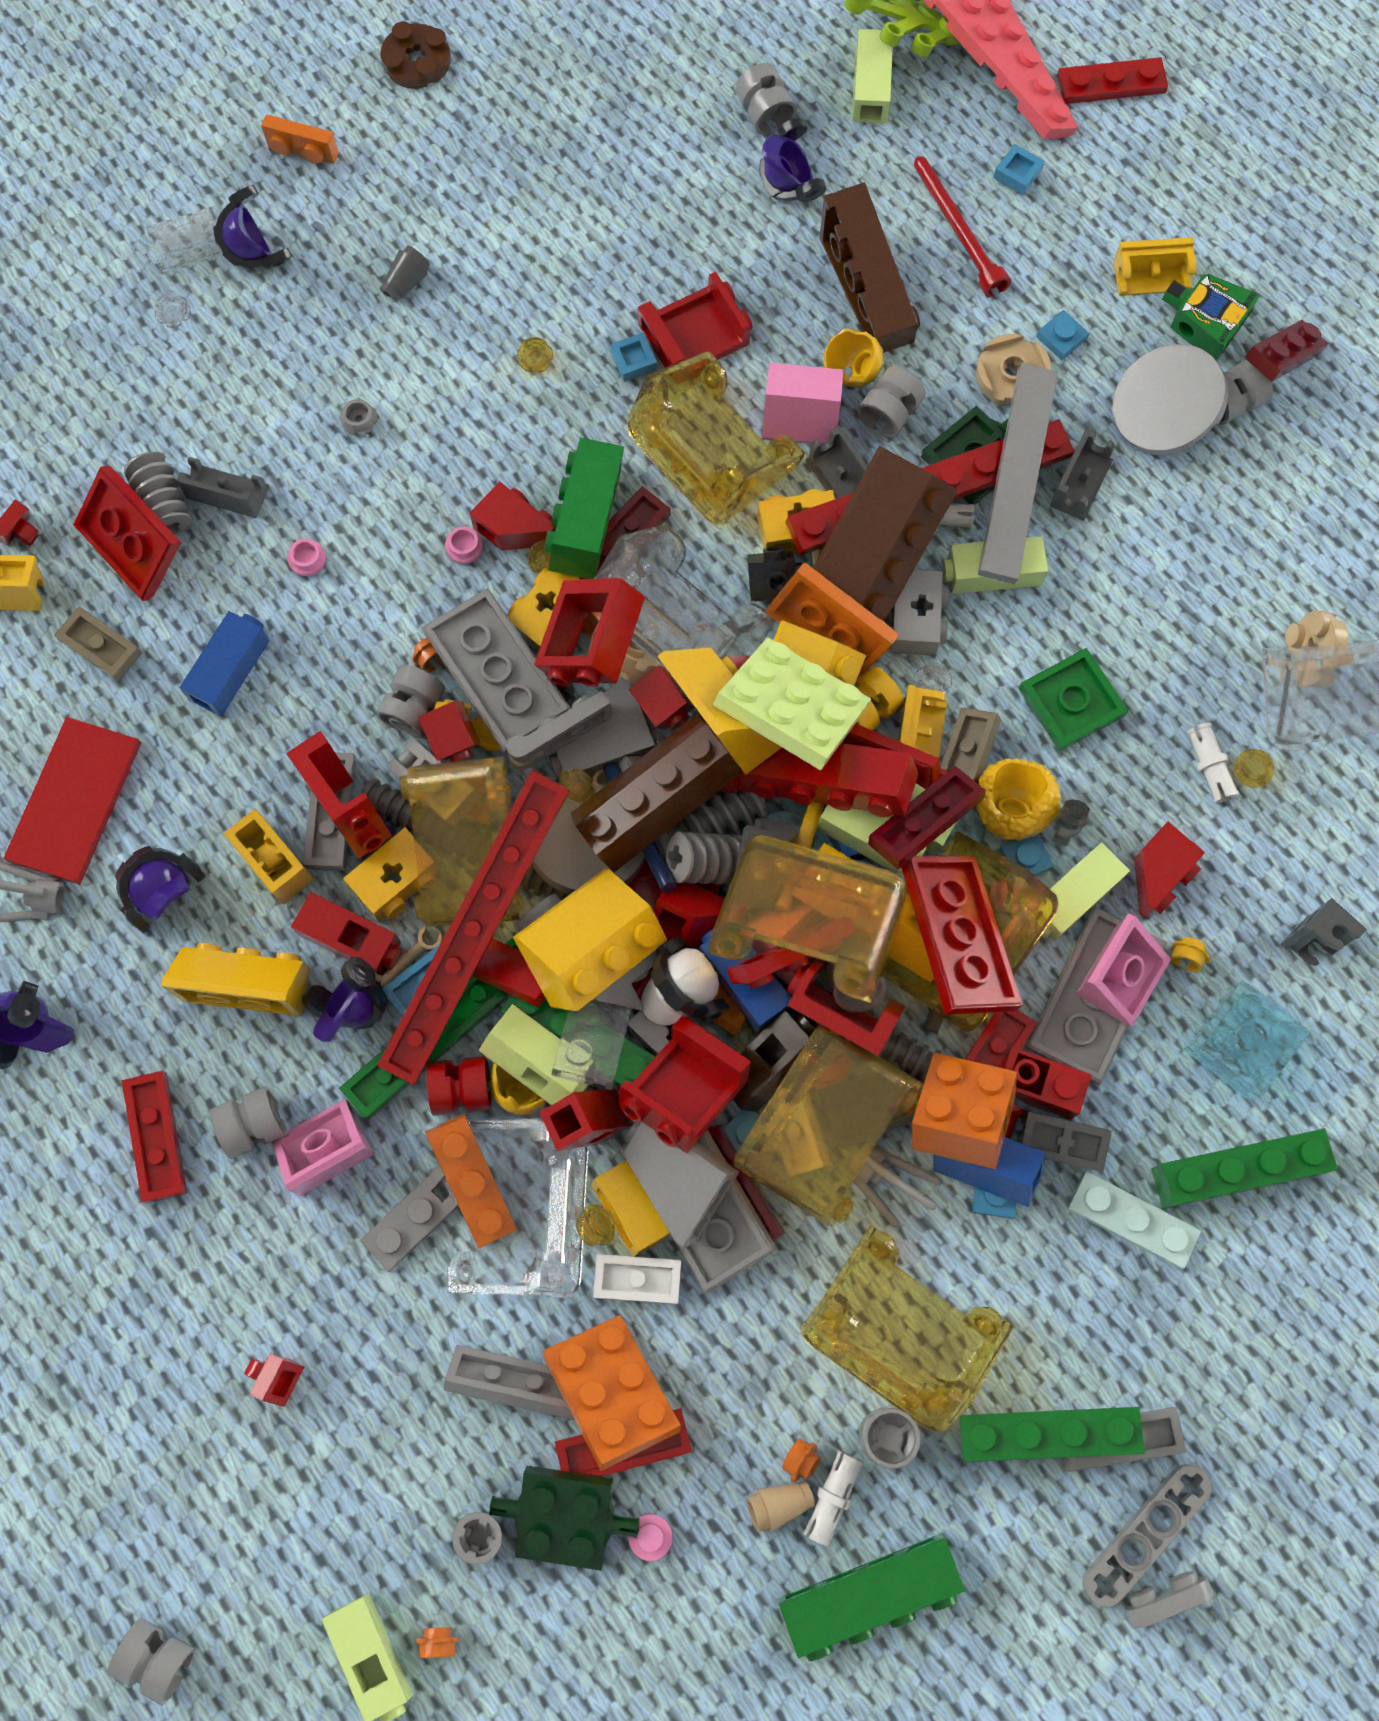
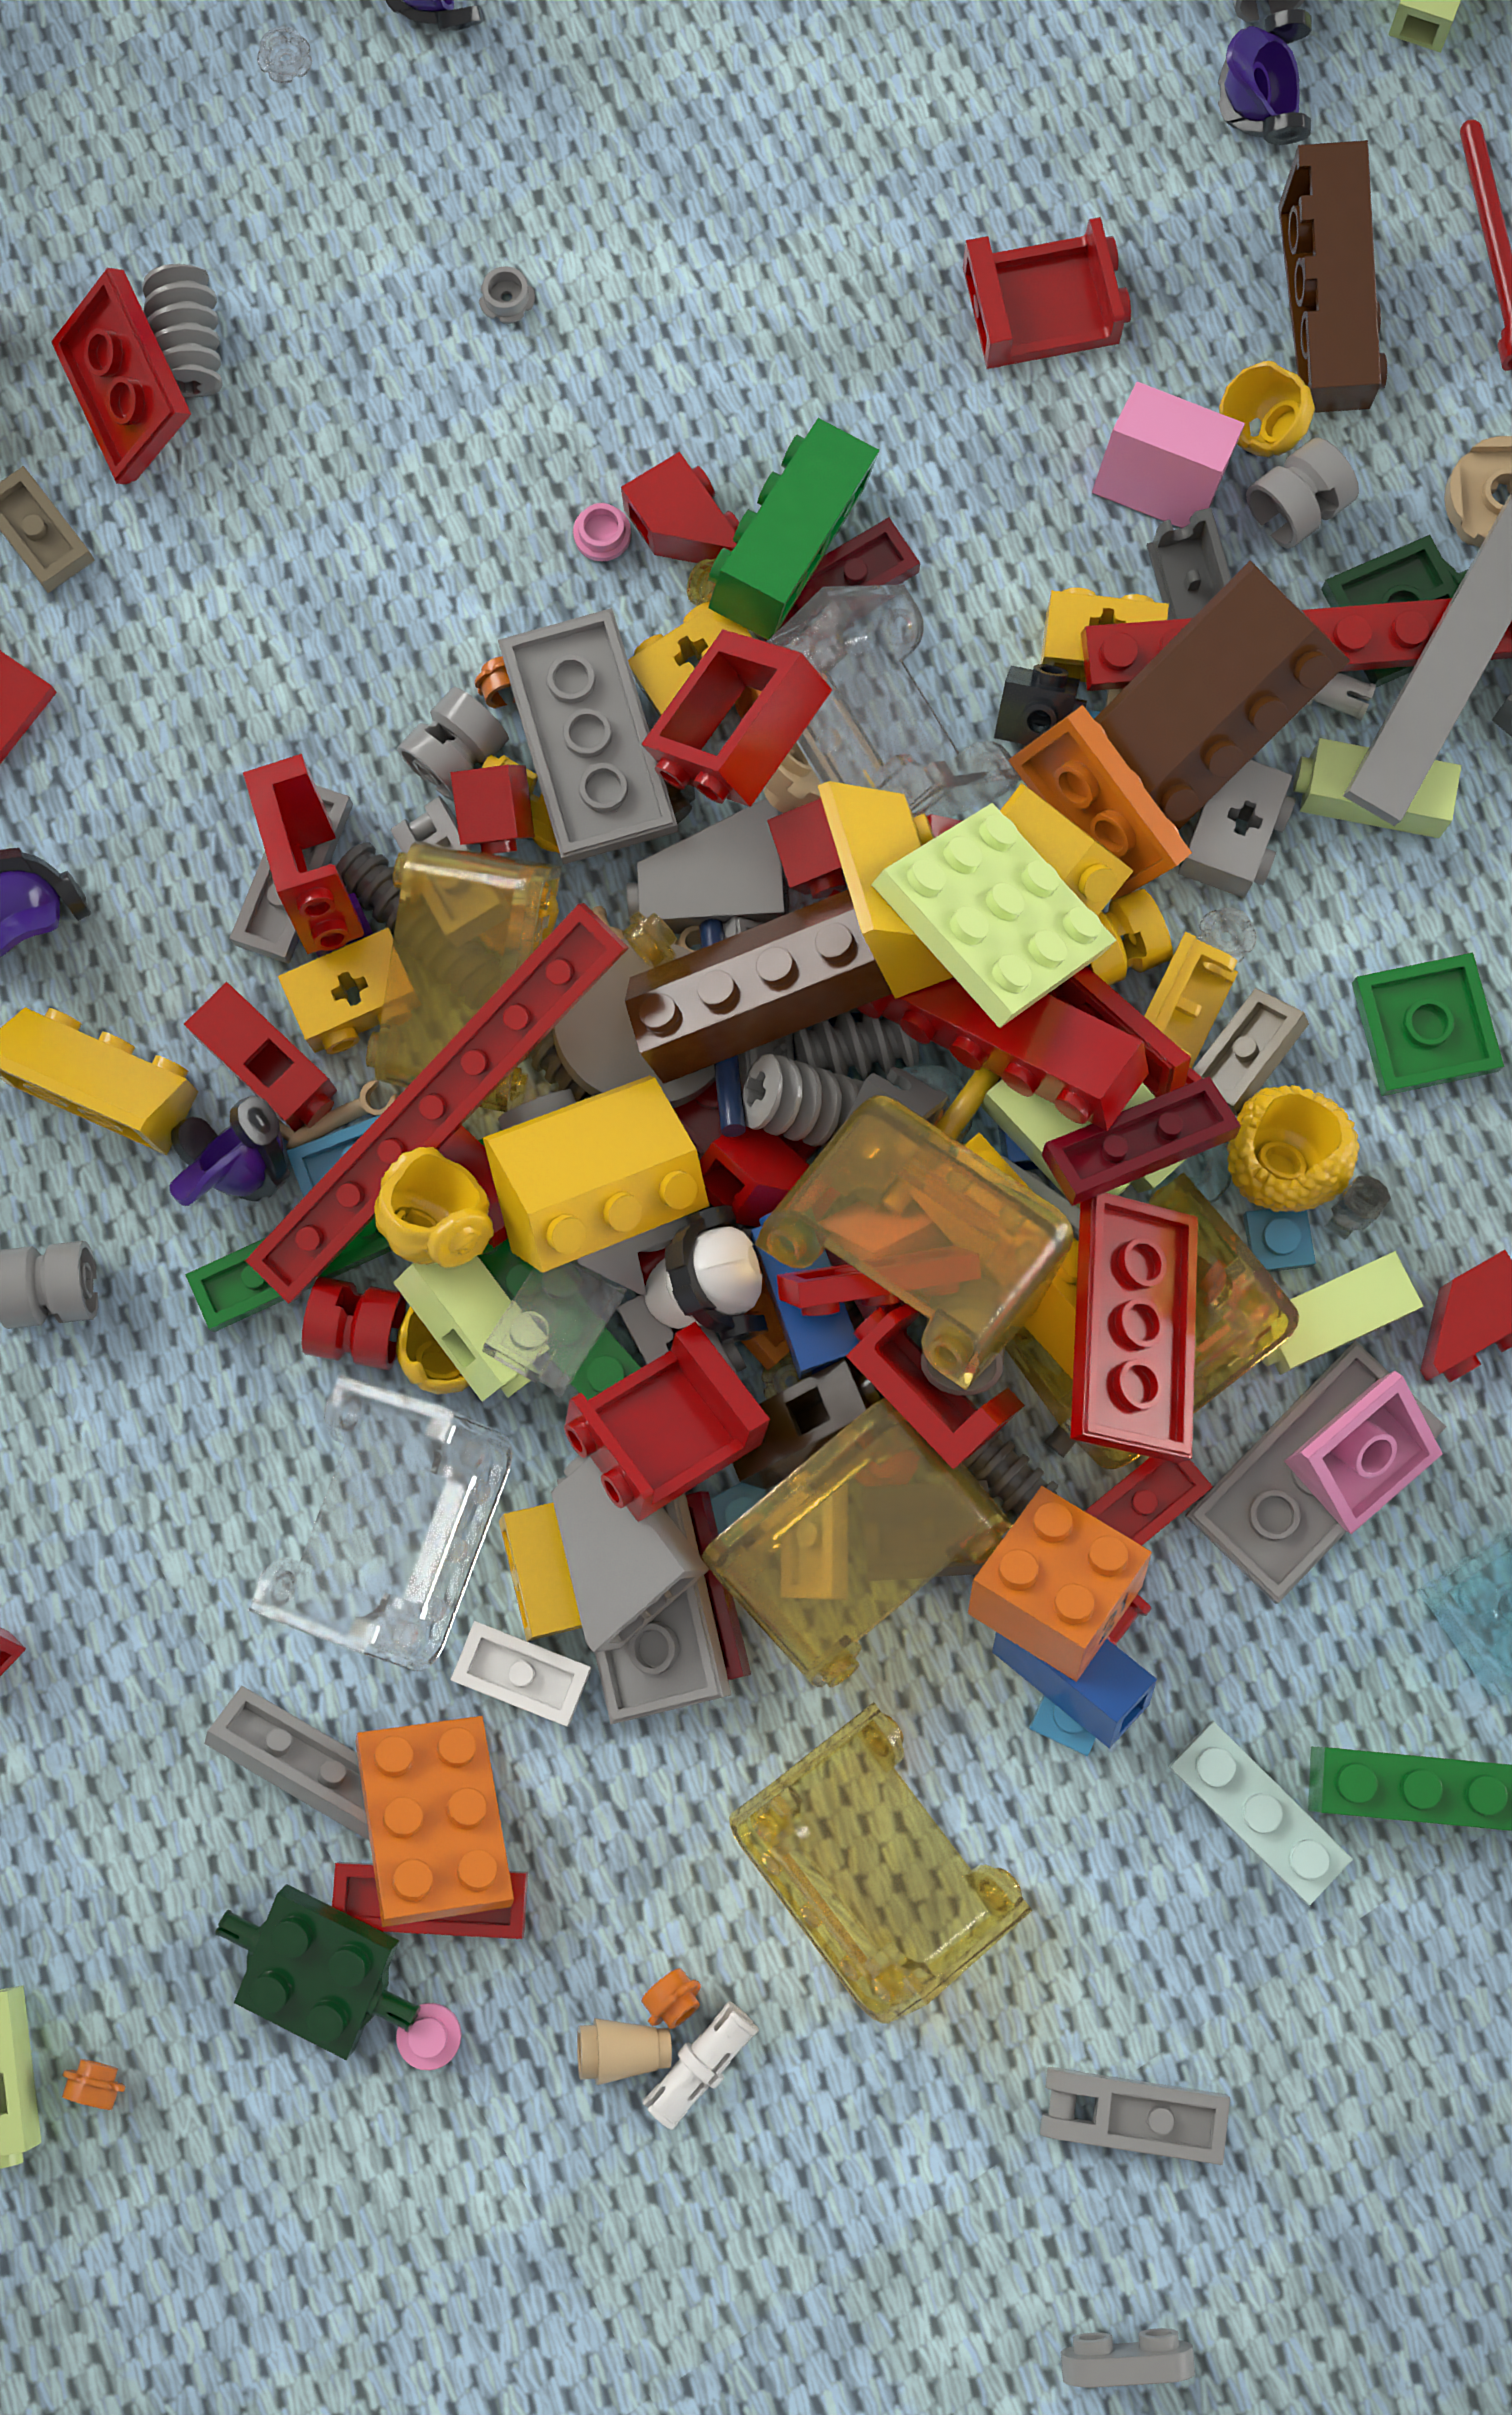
camera: 20 degrees right, 5 degrees up
dark grey hinge [177,457,270,518] -> none
blue brick [179,611,269,717] -> none
yellow brick [223,808,315,904] -> none
bright pink slope [272,1099,375,1196] -> none
bright pink plate [287,539,326,576] -> none
light grey plate [360,1164,459,1272] -> none
dark grey cone [379,245,430,303] -> none
orange plate [425,1114,517,1248] -> none
light grey hat [452,1512,502,1565] -> none
light grey plate [506,690,612,770] -> none
clear yellow plate [517,337,553,373] -> none
red brick [539,1088,633,1151] -> none
clear yellow plate [576,1204,615,1246] -> none
dark azure plate [610,332,658,382] -> none
clear yellow windscreen [627,351,806,525] -> none
green brick [777,1534,966,1661] -> none
light grey plant [847,1142,943,1227] -> none
light grey wheel [858,1408,921,1468] -> none
green brick [959,1407,1145,1462] -> none
red slope [1004,1046,1092,1120] -> none
dark grey hinge [1017,1110,1112,1172] -> none
light grey beam [1082,1464,1212,1608] -> none
yellow plate [1171,937,1210,973] -> none
none -> yellow hair [374,1147,494,1268]

